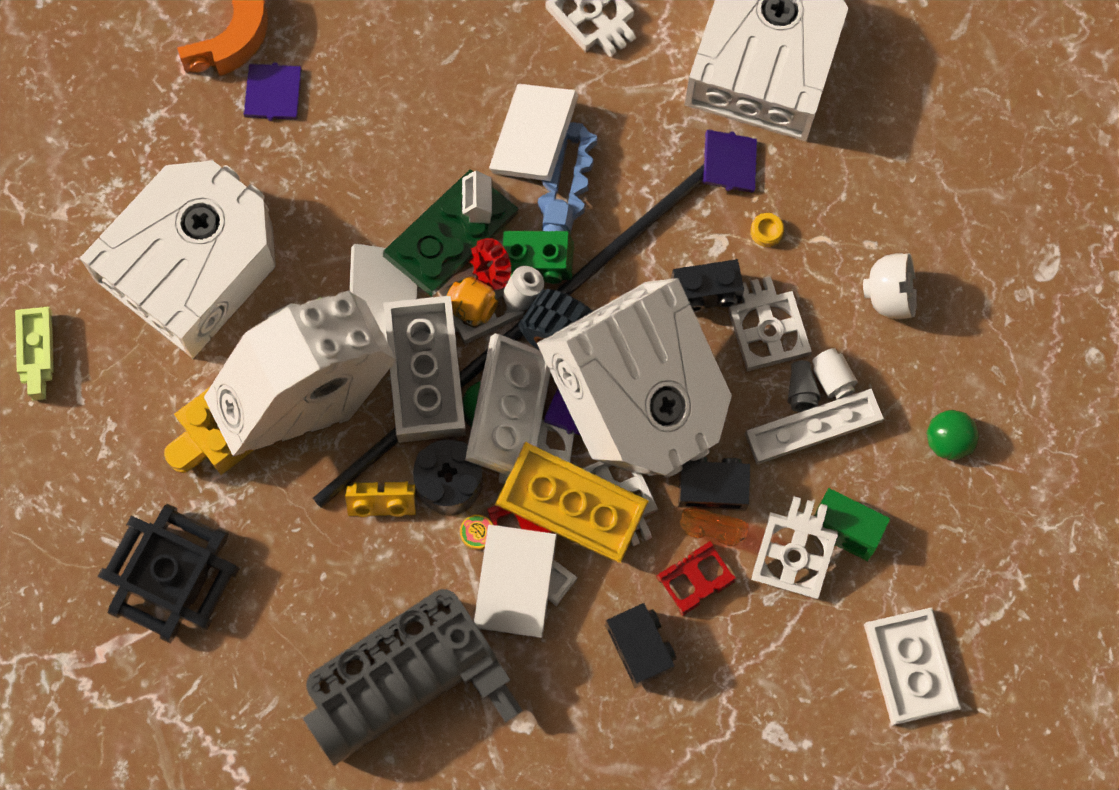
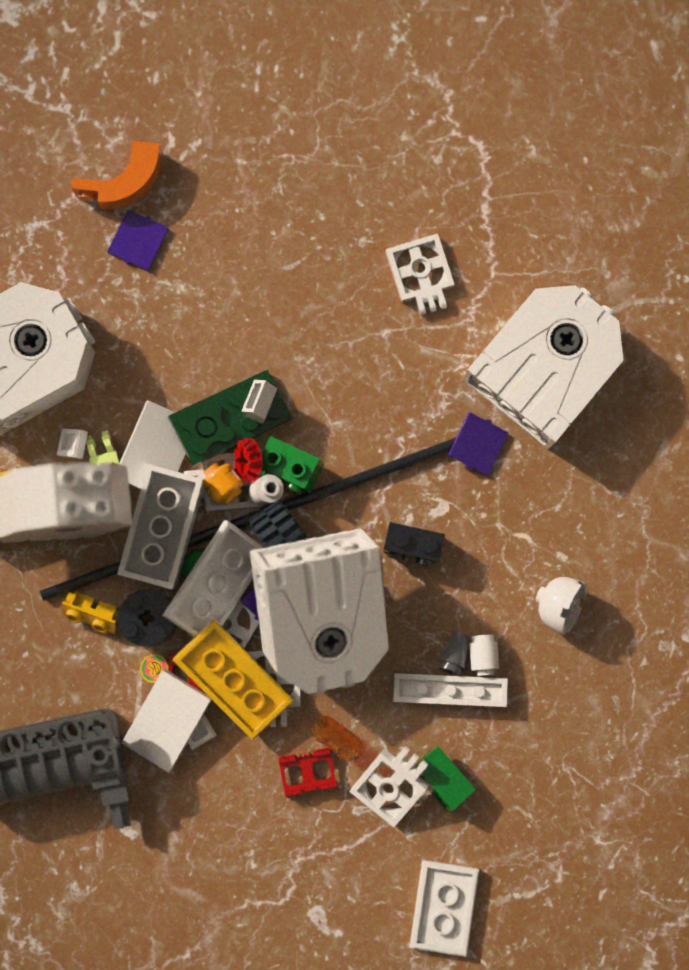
camera: 20 degrees right, 10 degrees up
white tile [489,84,578,181] -> none
medium blue sword [538,122,598,235] -> none
black brick [605,603,677,688] -> none
black brick [678,457,750,511] -> none
white piece [728,276,812,372] -> none
yellow tile [751,213,784,247] -> none
green hair [926,410,979,461] -> none

